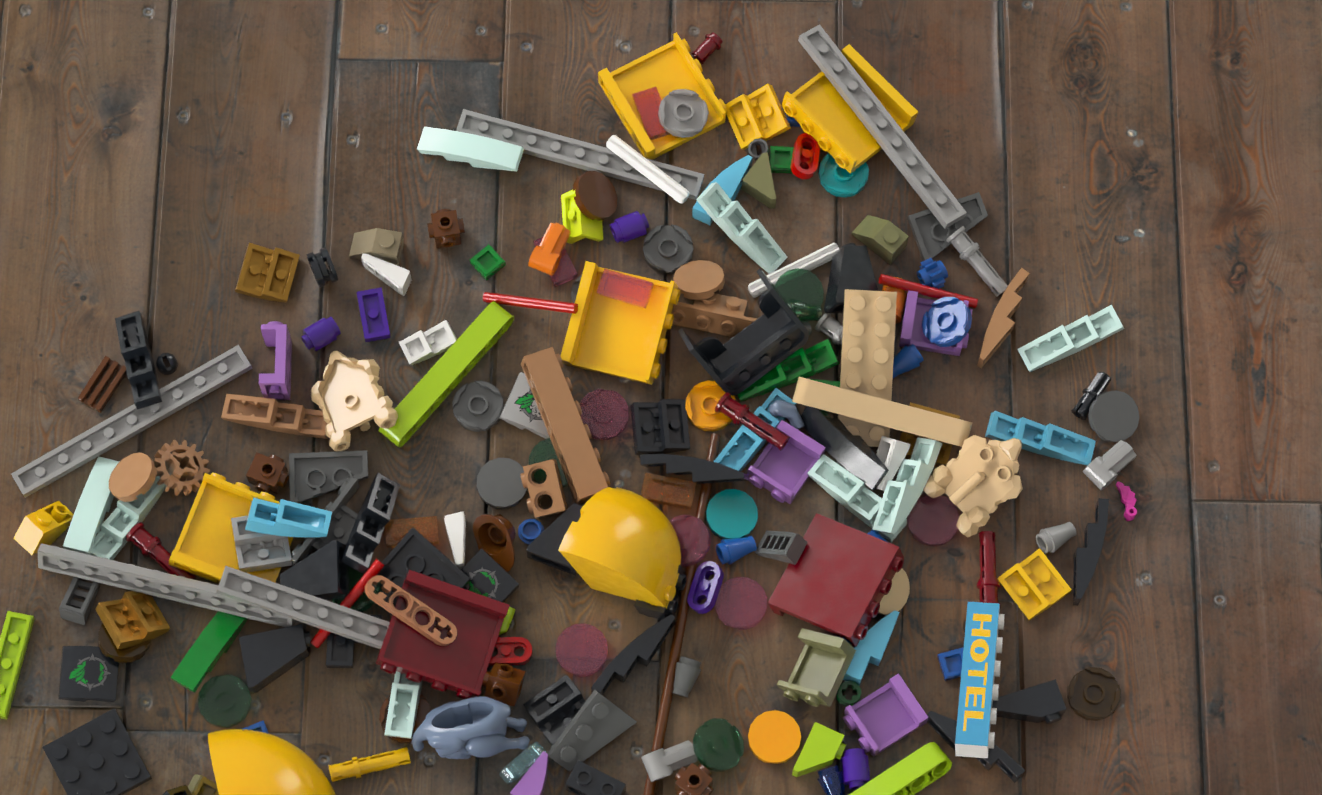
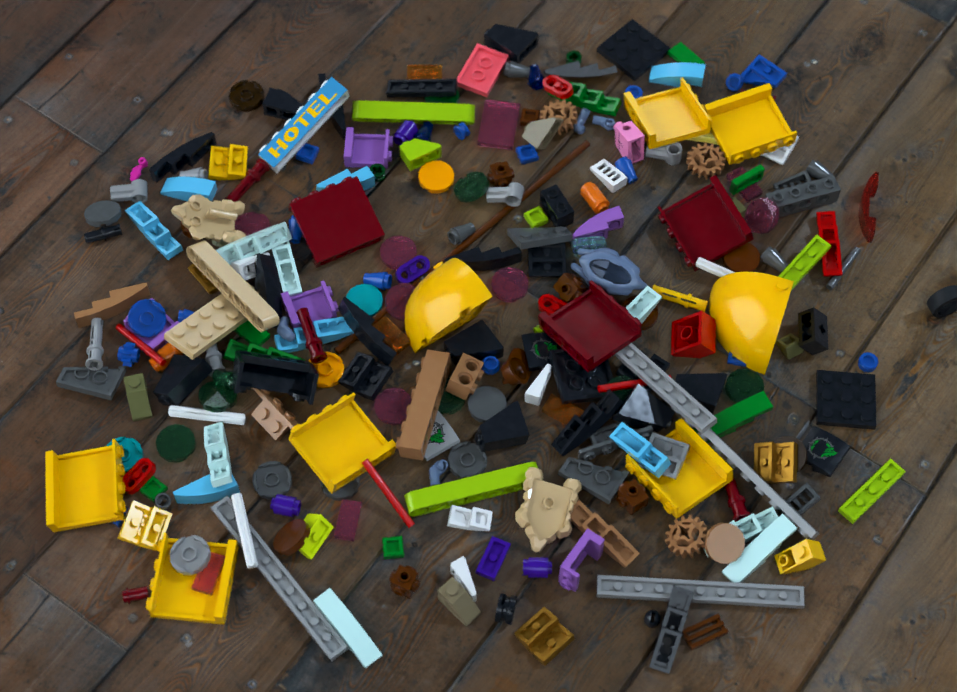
camera: 145 degrees left, 10 degrees down
nougat beam [365,575,457,646] -> none
orange piece [528,223,571,276] -> none
clear pink tile [596,268,654,308] -> none
medium nougat tile [673,260,725,300] -> none
olive slope [741,152,776,209] -> none
dark grey slope [755,530,808,565] -> none
olive panel [777,628,856,707] -> none
light grey plate [798,24,967,229] -> none
light aqua slope [1018,305,1124,372] -> none
none -> clear green tile [156,424,196,463]
none -> medium azure slope [160,177,217,201]
none -> sand blue arm [429,459,448,486]
none -> black slope [475,401,530,452]
none -> lime tile [524,206,549,228]
none -> red slope [671,311,716,358]

